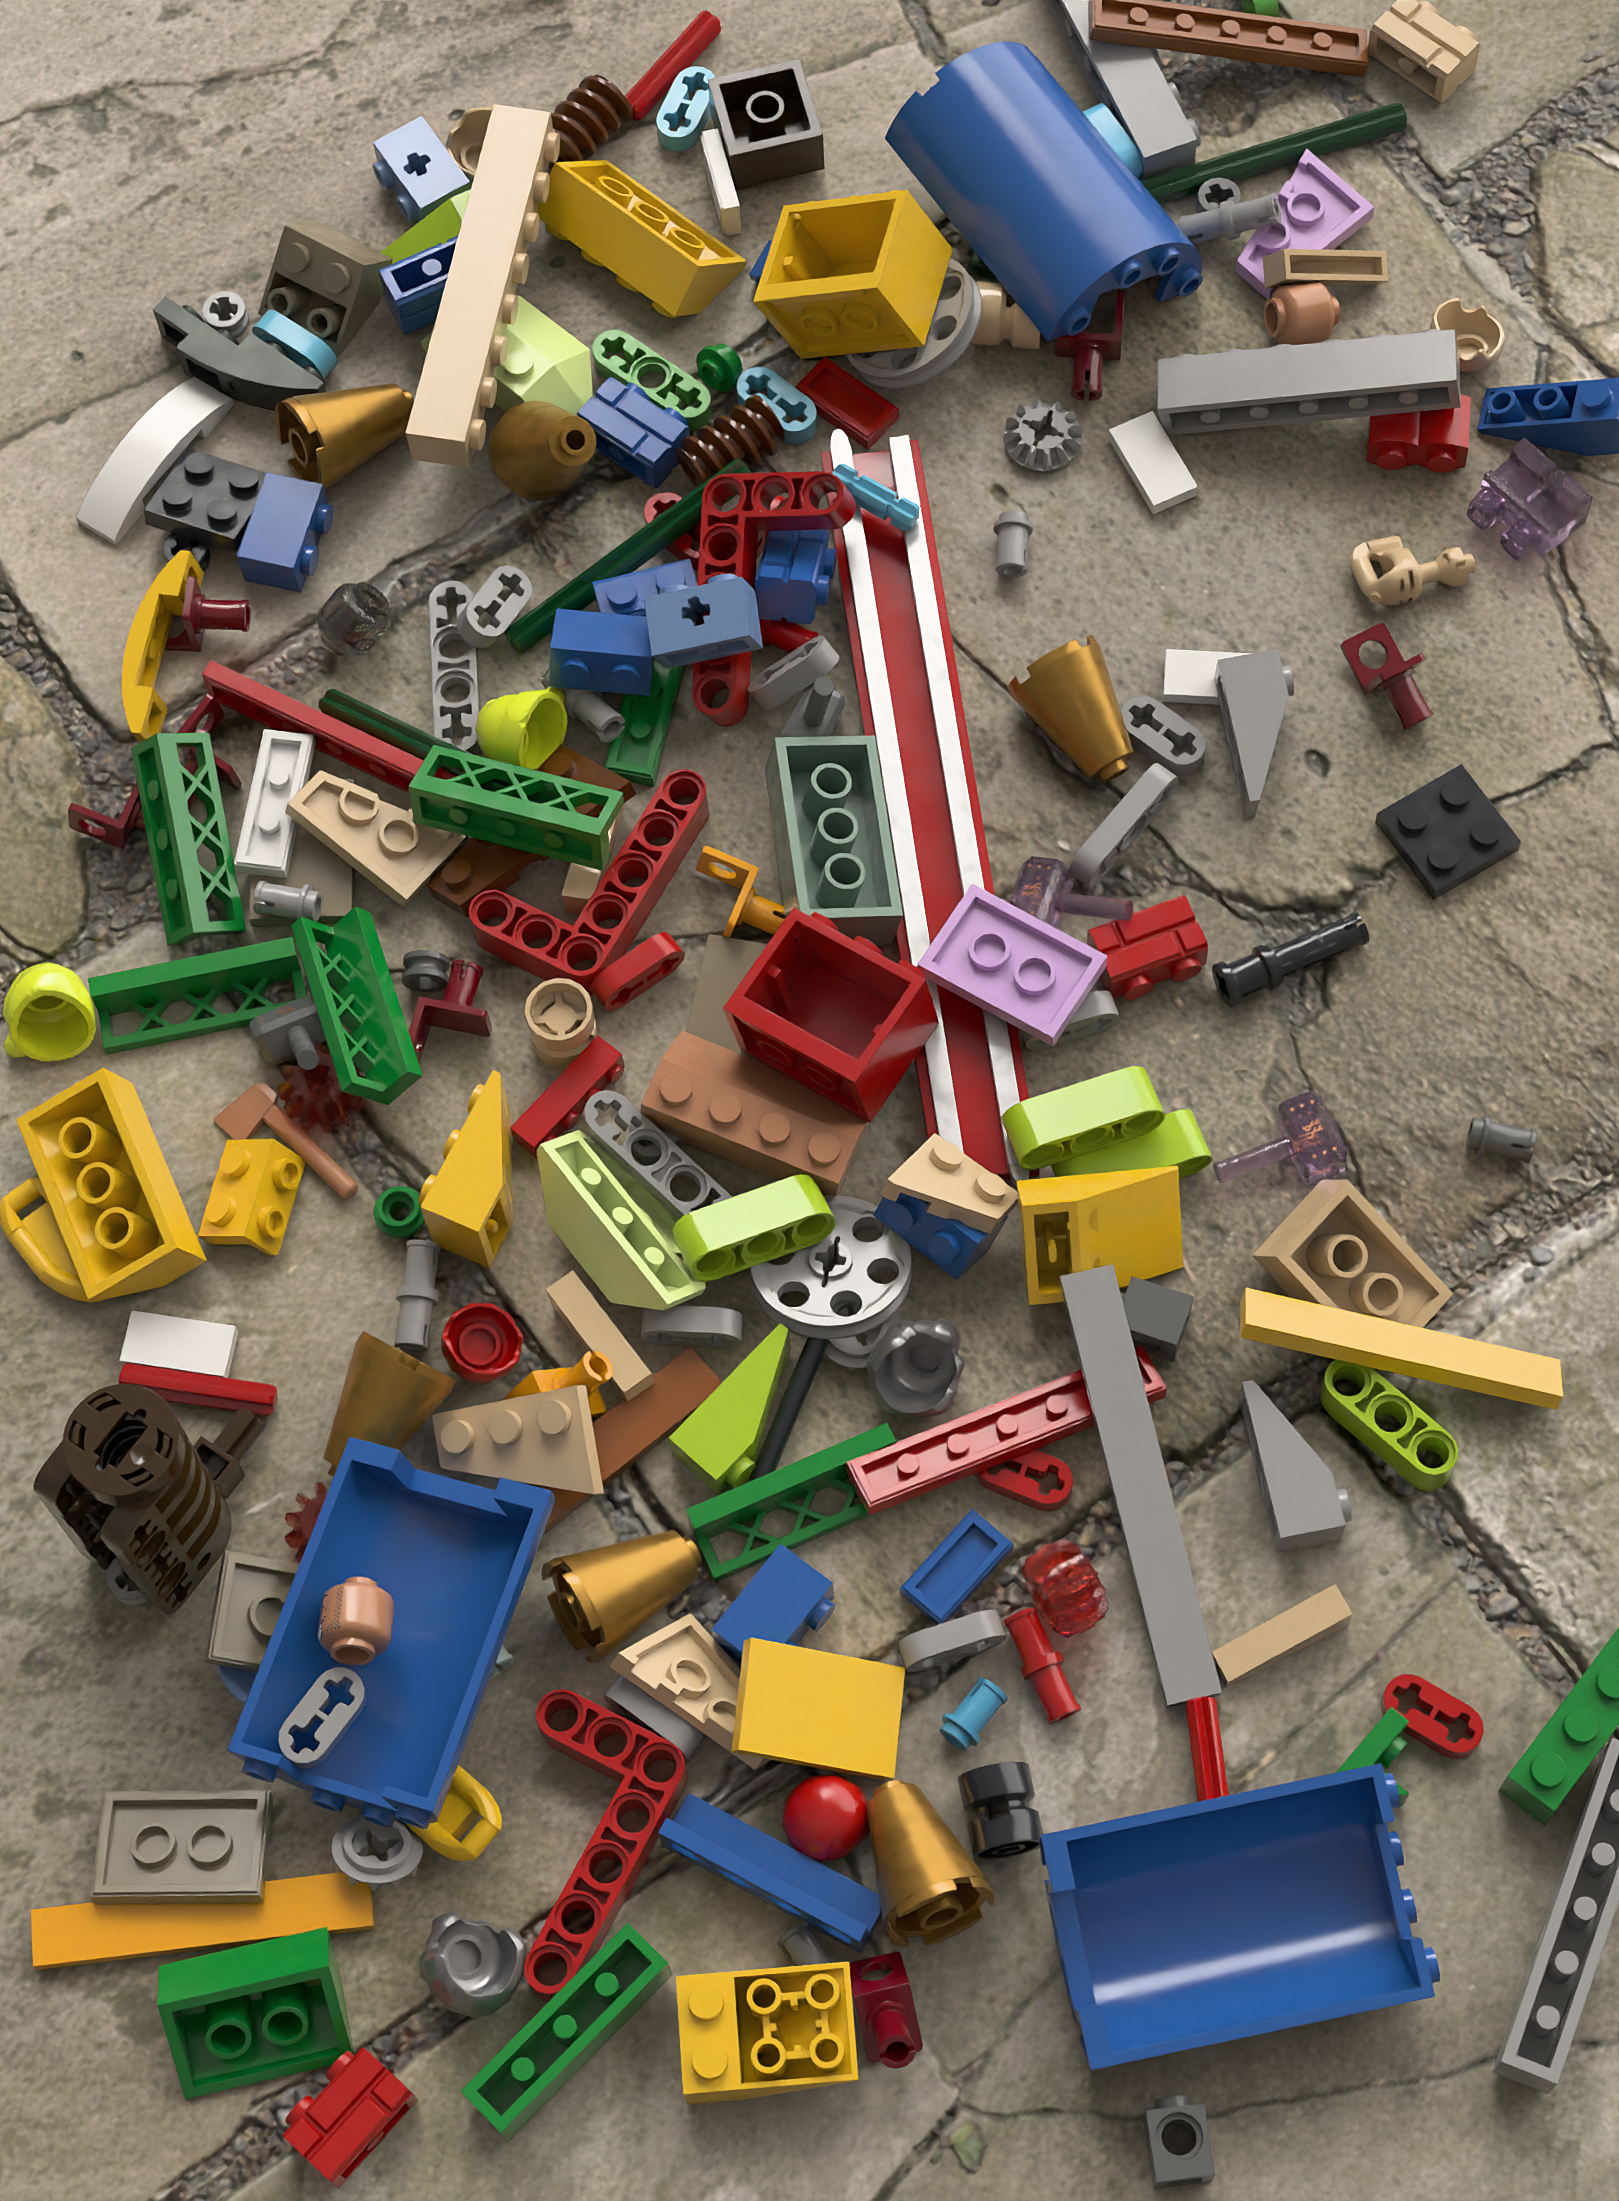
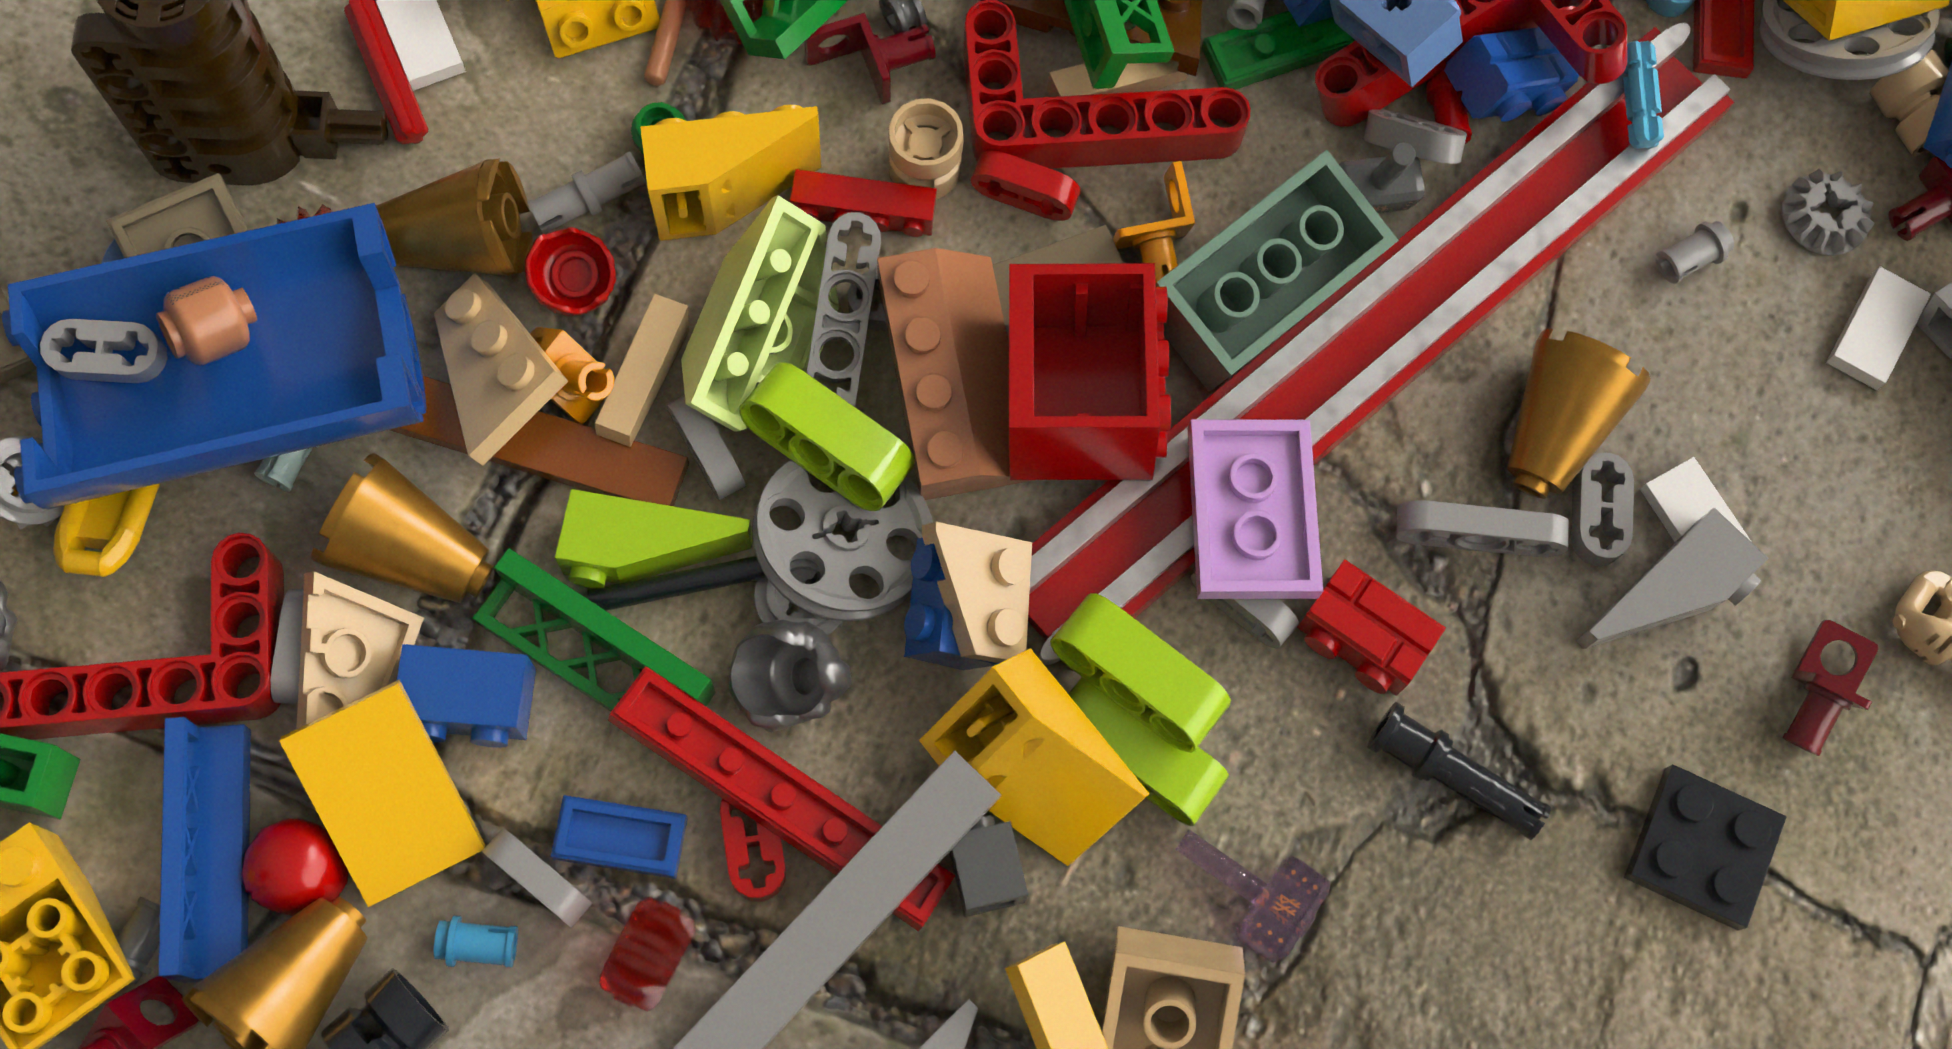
camera: 45 degrees right, 5 degrees up
red pin [1003,1607,1081,1724] -> none
piece [1009,856,1133,929] -> none

